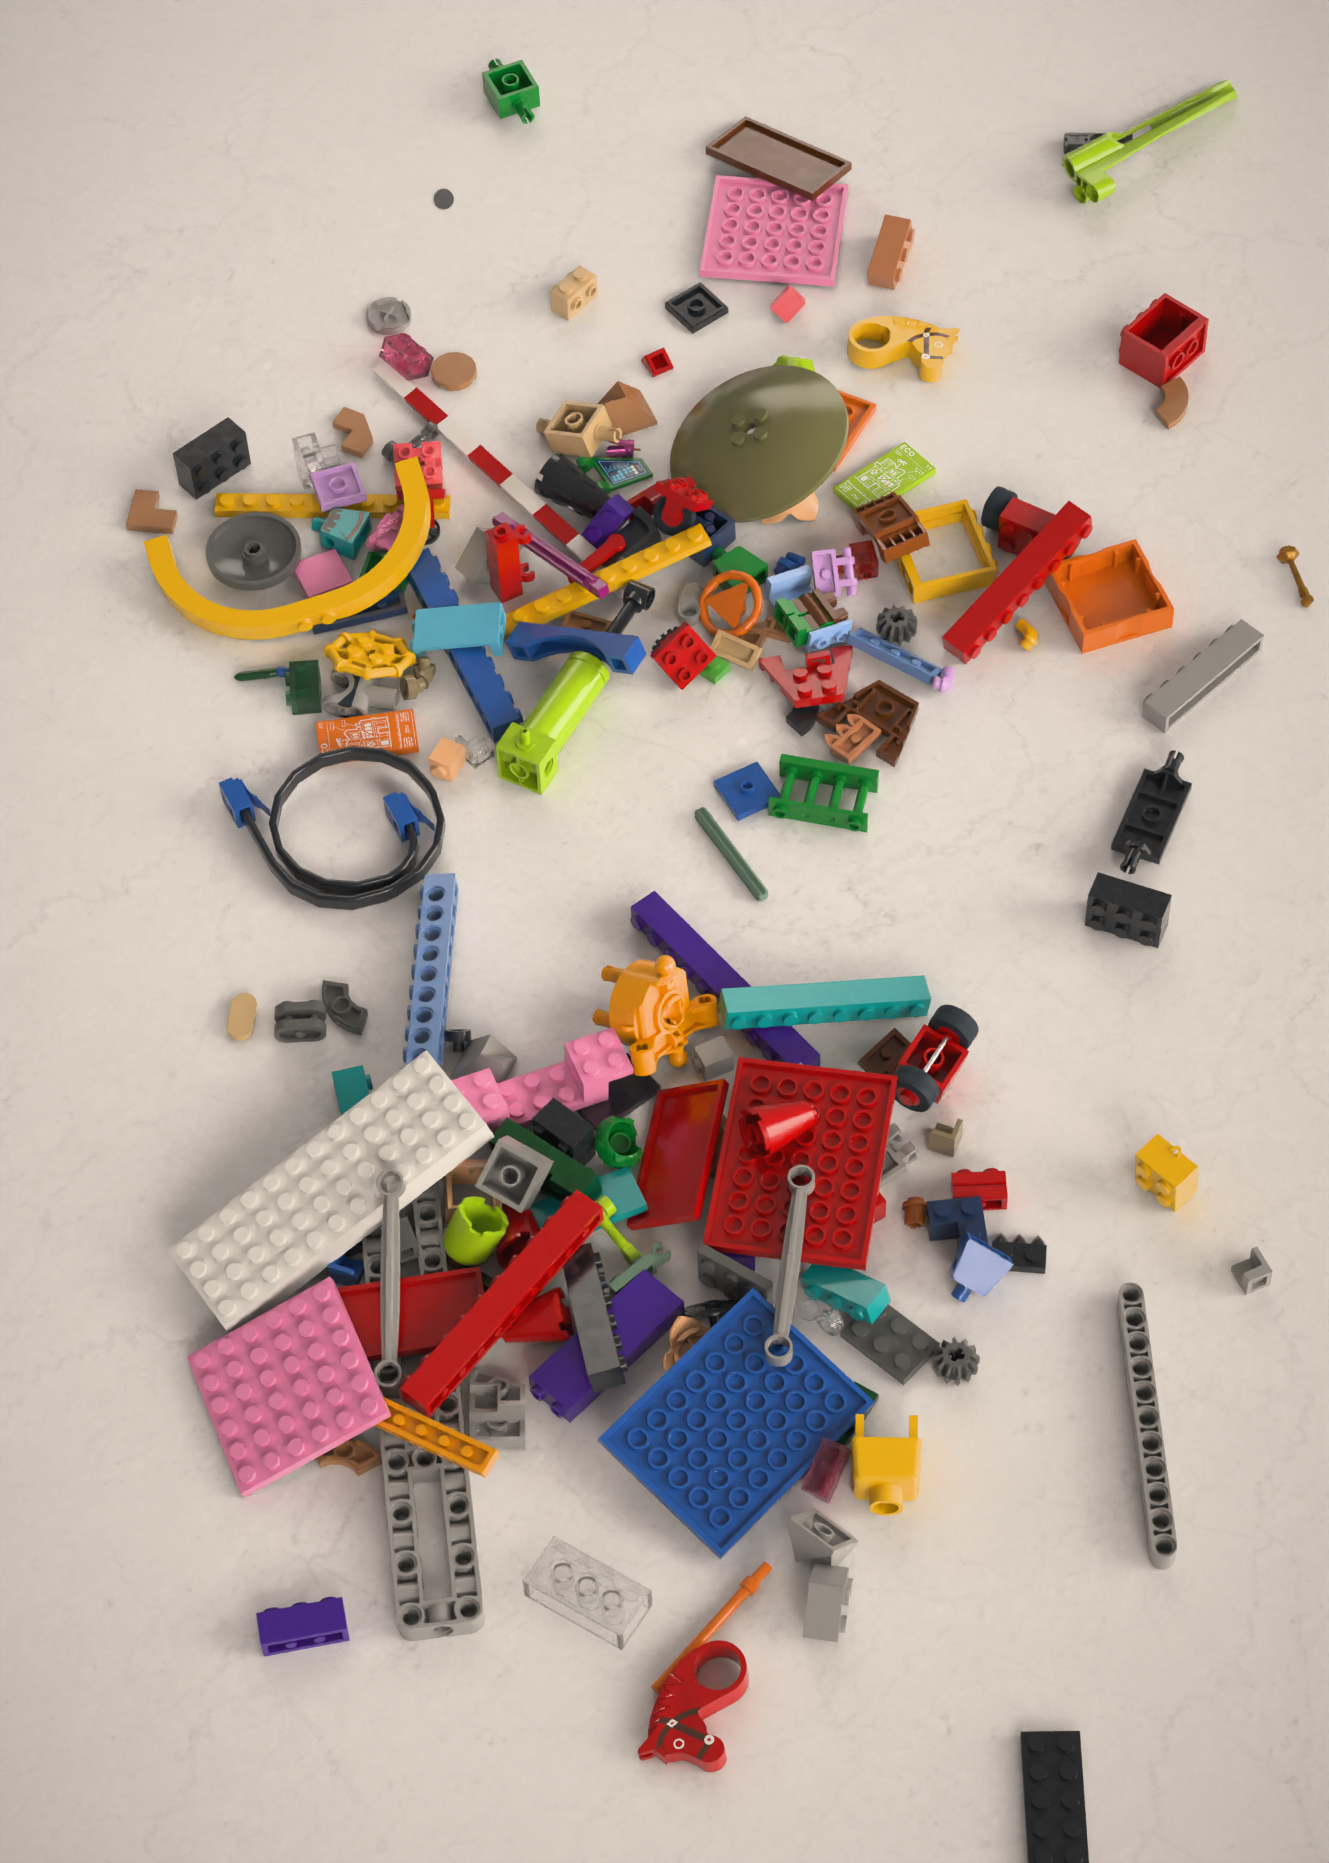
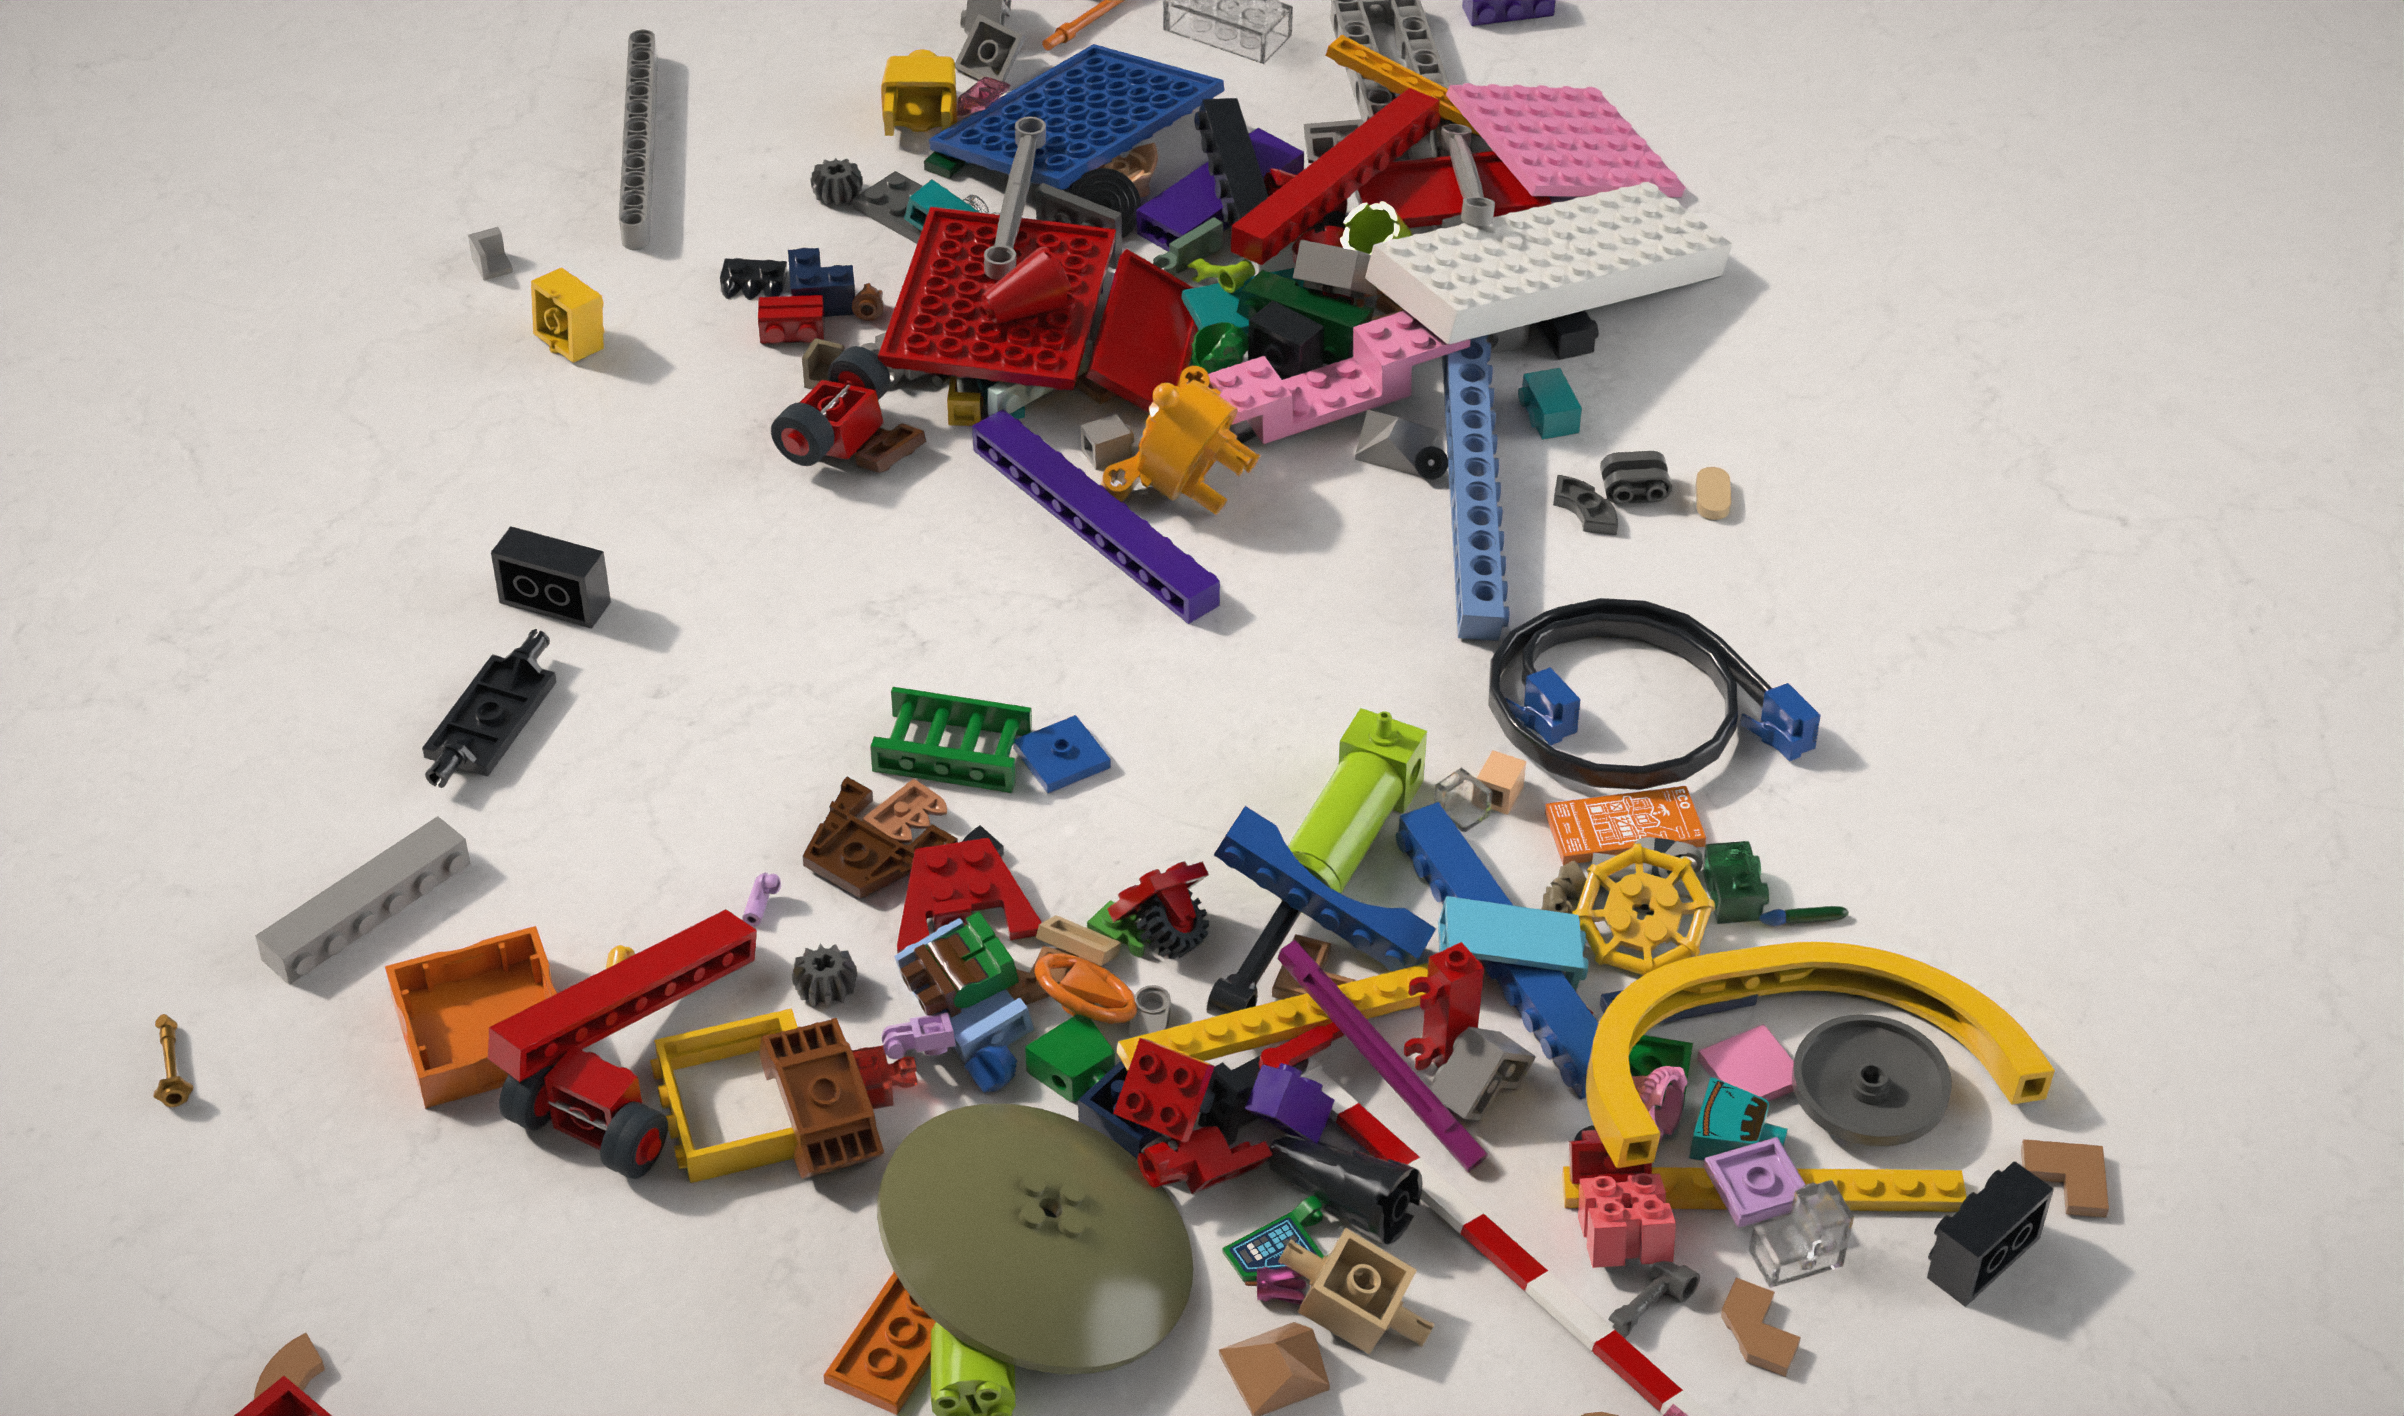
camera: 175 degrees right, 10 degrees down
sand green axle [694,807,768,901] -> none
teal brick [718,975,931,1030] -> none
lime tile [833,442,936,509] -> none
medium blue tile [846,628,943,685] -> none
torso [949,1231,1014,1303] -> none

